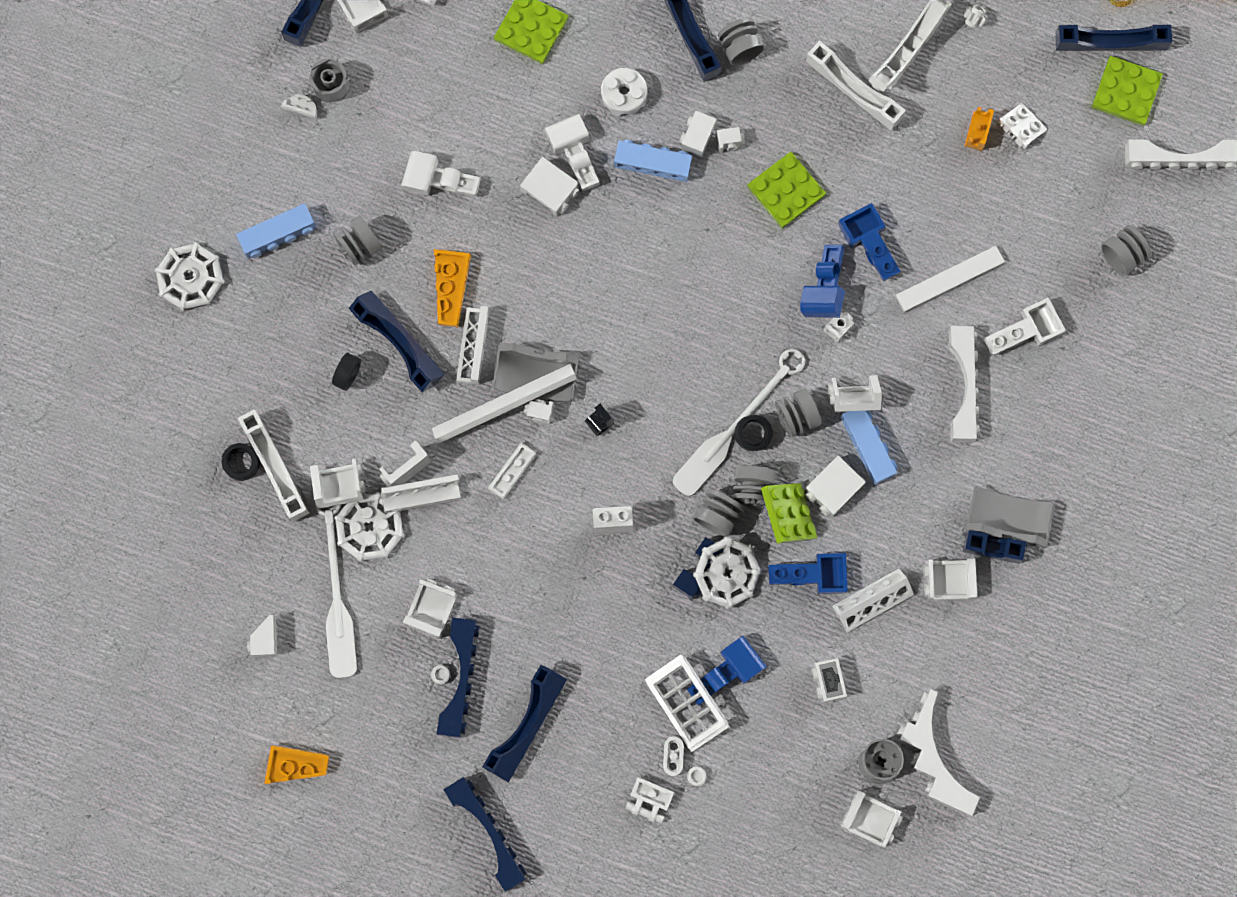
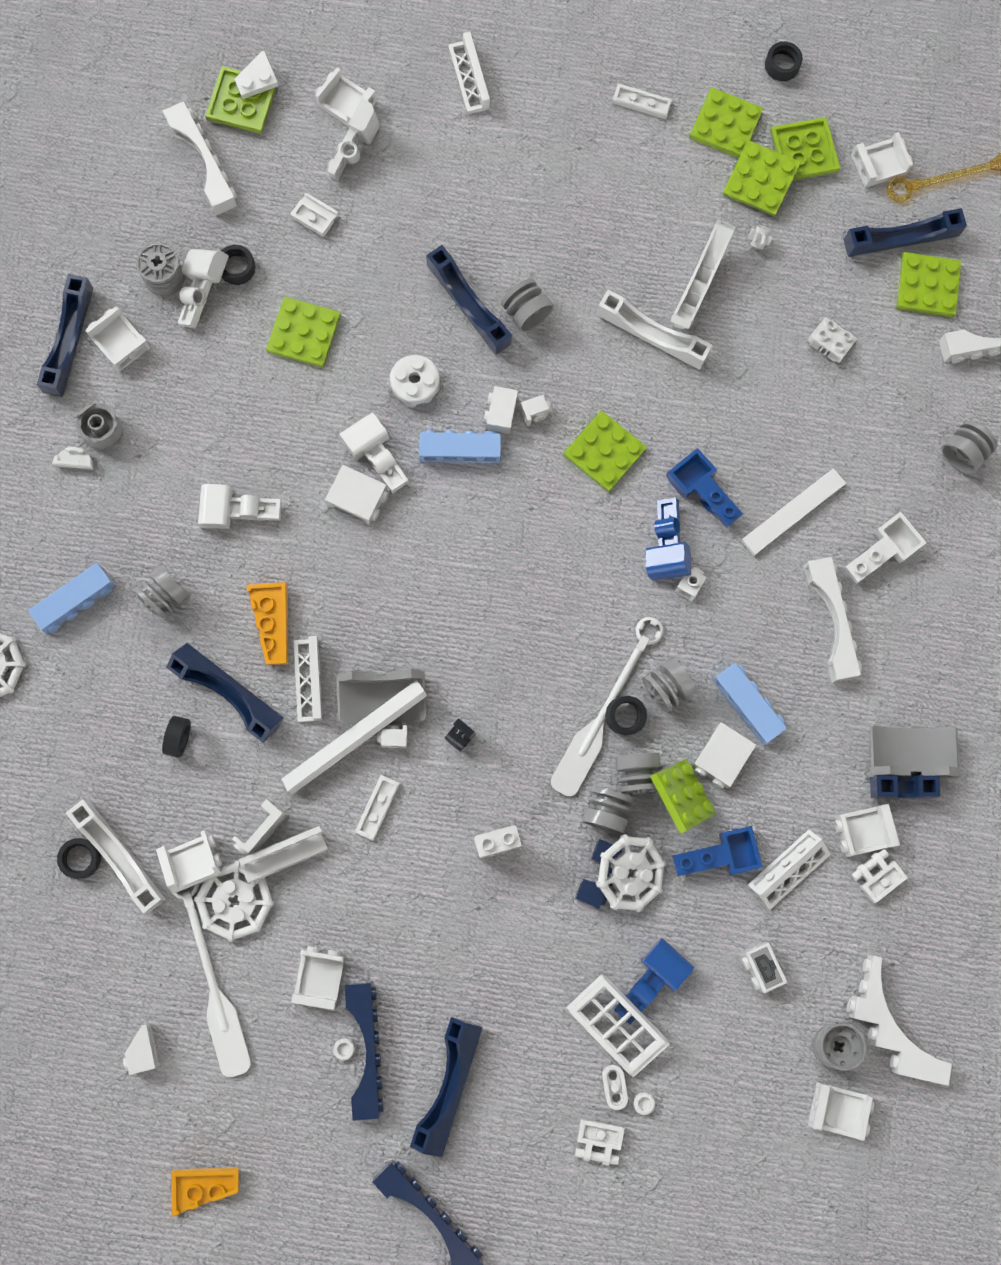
camera: 20 degrees left, 0 degrees up
white panel [828,375,882,412] -> none
light orange hinge [964,107,994,151] -> none
none -> white plate [851,849,908,903]

